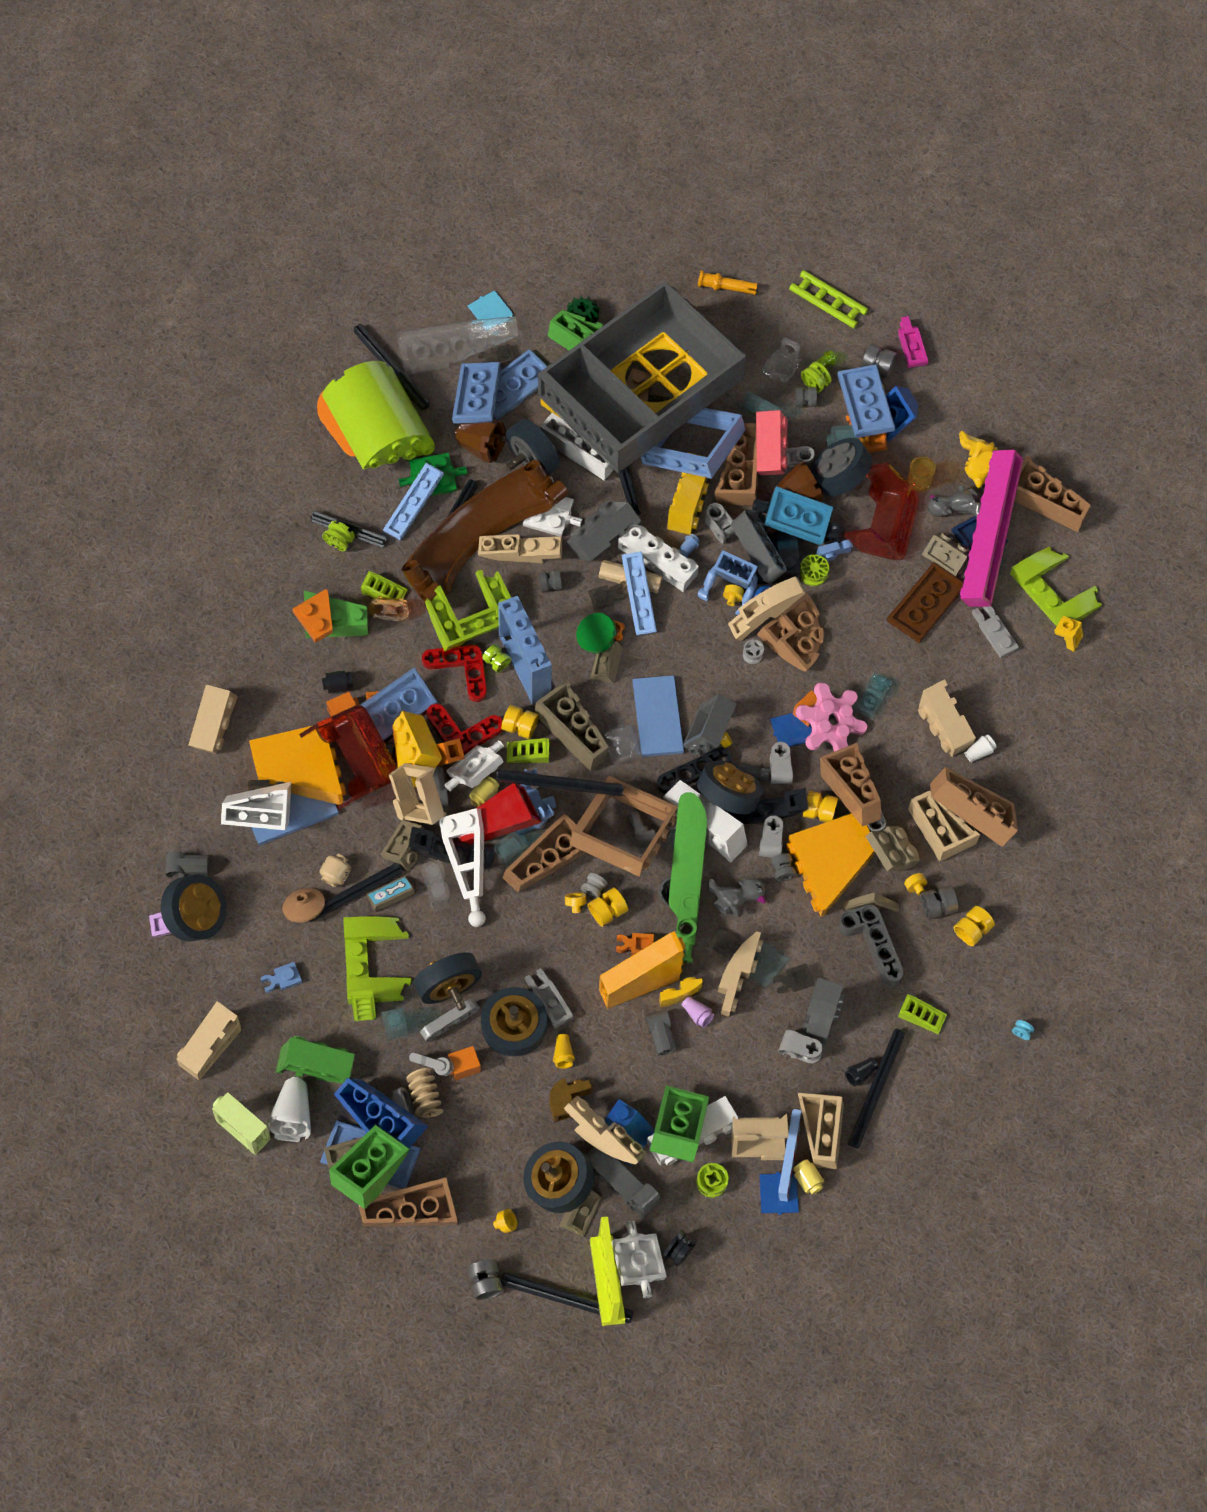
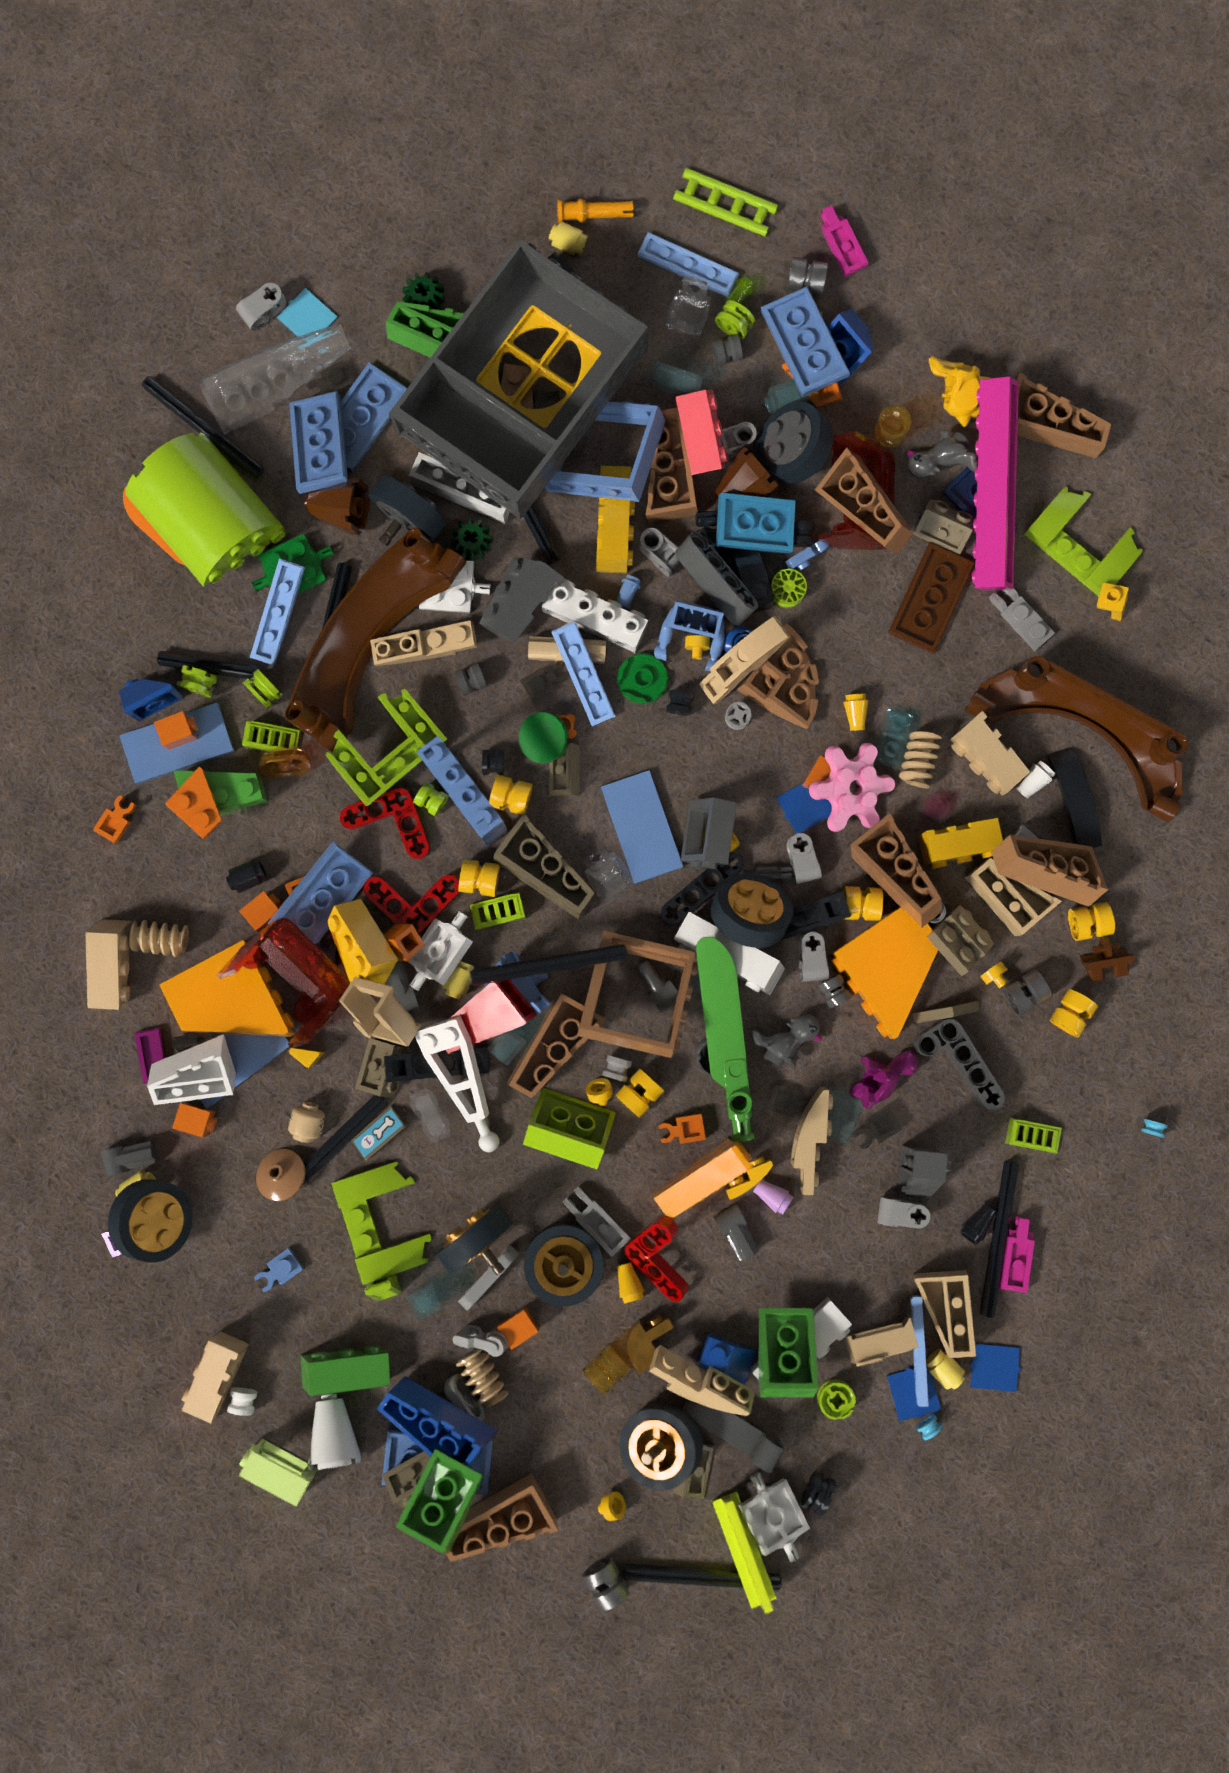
camera: 15 degrees left, 20 degrees up
none -> orange plate [93,795,137,844]
none -> blue slope [119,679,185,722]
none -> medium blue tile [119,703,235,785]
none -> tan piece [129,920,189,957]
none -> magenta tile [134,1028,167,1084]
none -> orange brick [154,711,199,750]
none -> orange brick [172,1102,217,1137]
none -> white wheel [227,1387,257,1416]
none -> light grey piece [236,283,286,331]
none -> lime wheel [243,669,283,709]
none -> yellow slope [289,1048,325,1068]
none -> dark green gear [450,517,494,562]
none -> black wheel [482,750,504,775]
none -> yellow wheel [489,774,533,816]
none -> lime slope [523,1087,616,1169]
none -> light yellow brick [549,221,588,255]
none -> clear yellow wheel [582,1343,633,1395]
none -> green tile [617,653,668,704]
none -> red beam [625,1216,689,1302]
none -> light blue tile [637,232,739,297]
none -> black wheel [666,690,694,716]
none -> medium nougat wedge [815,447,914,554]
none -> yellow cone [843,694,869,731]
none -> magenta animal [849,1050,918,1109]
none -> tan piece [899,731,942,789]
none -> medium azure bush [916,1414,943,1440]
none -> yellow wedge [918,818,1003,869]
none -> clear pink tile [923,794,950,820]
none -> reddish brown panel [964,656,1188,823]
none -> blue piece [969,1343,1021,1392]
none -> dark pink hinge [1000,1216,1035,1293]
none -> black slope [1047,748,1102,848]
none -> yellow wheel [1068,902,1115,941]
none -> reddish brown hips [1079,937,1135,981]

